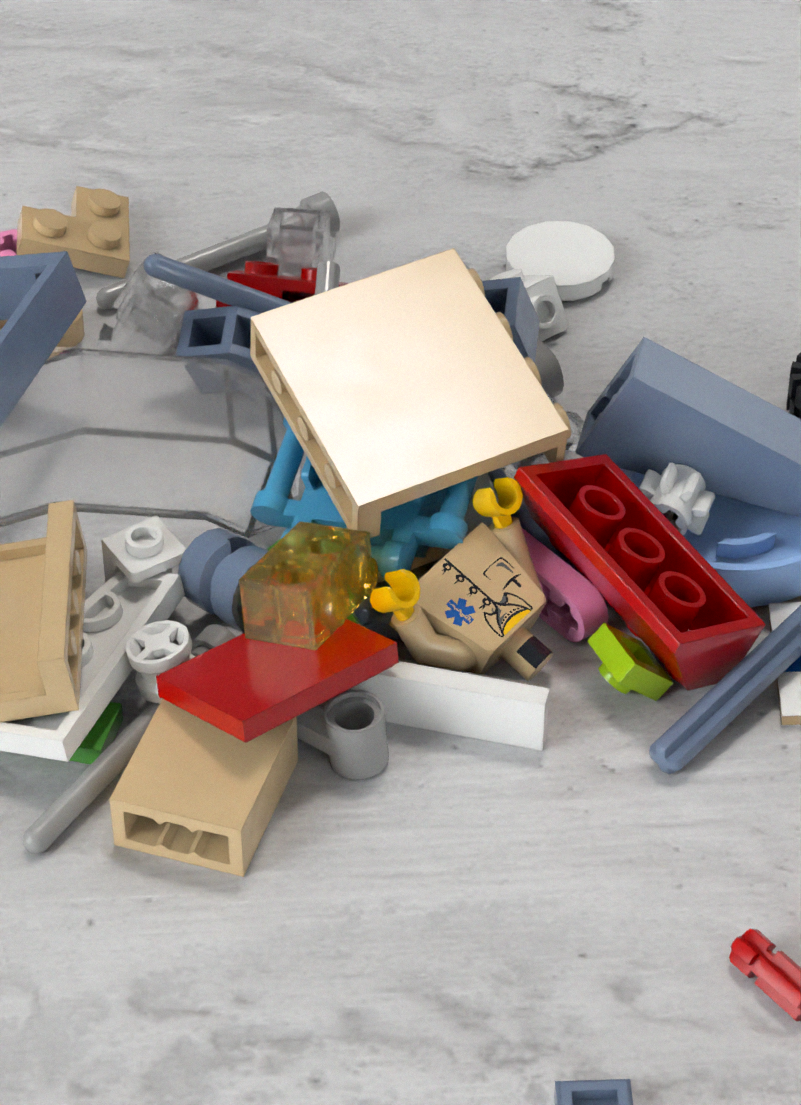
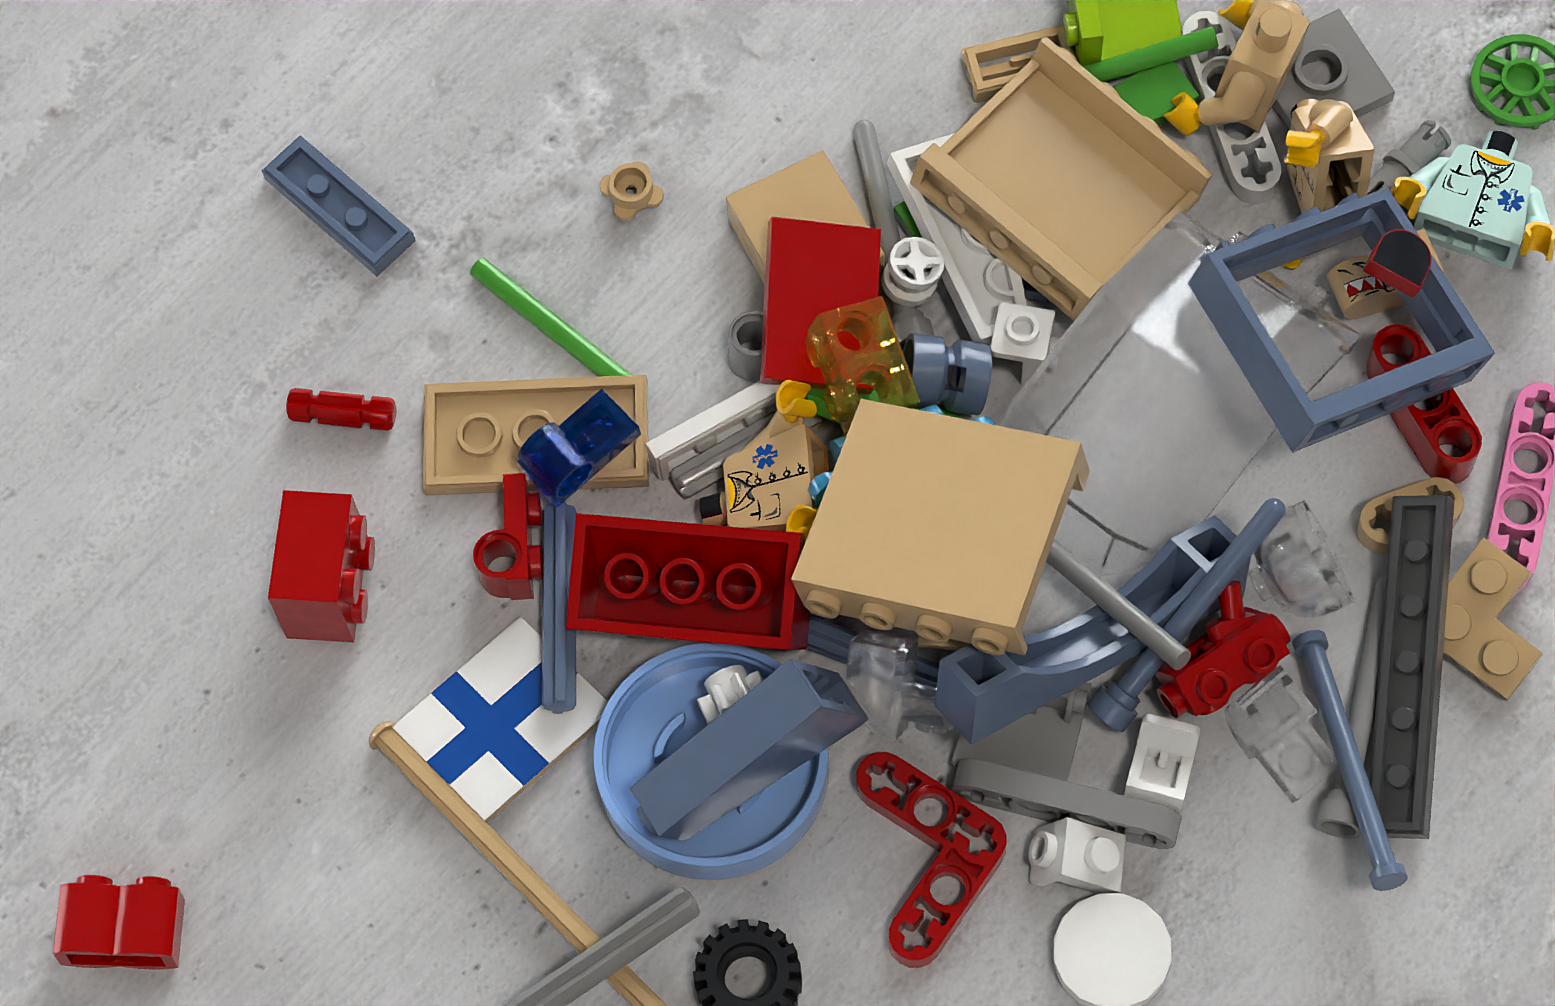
camera: 140 degrees right, 25 degrees up
none -> tan tile [423,375,649,495]
none -> bright green bar [470,257,632,377]
none -> red plate [473,473,542,600]
none -> clear blue plate [517,389,641,508]
none -> tan plate [600,161,664,221]
none -> red beam [856,752,1007,968]
none -> sand blue bar [1292,630,1408,891]
none -> dark grey tile [1370,495,1455,839]

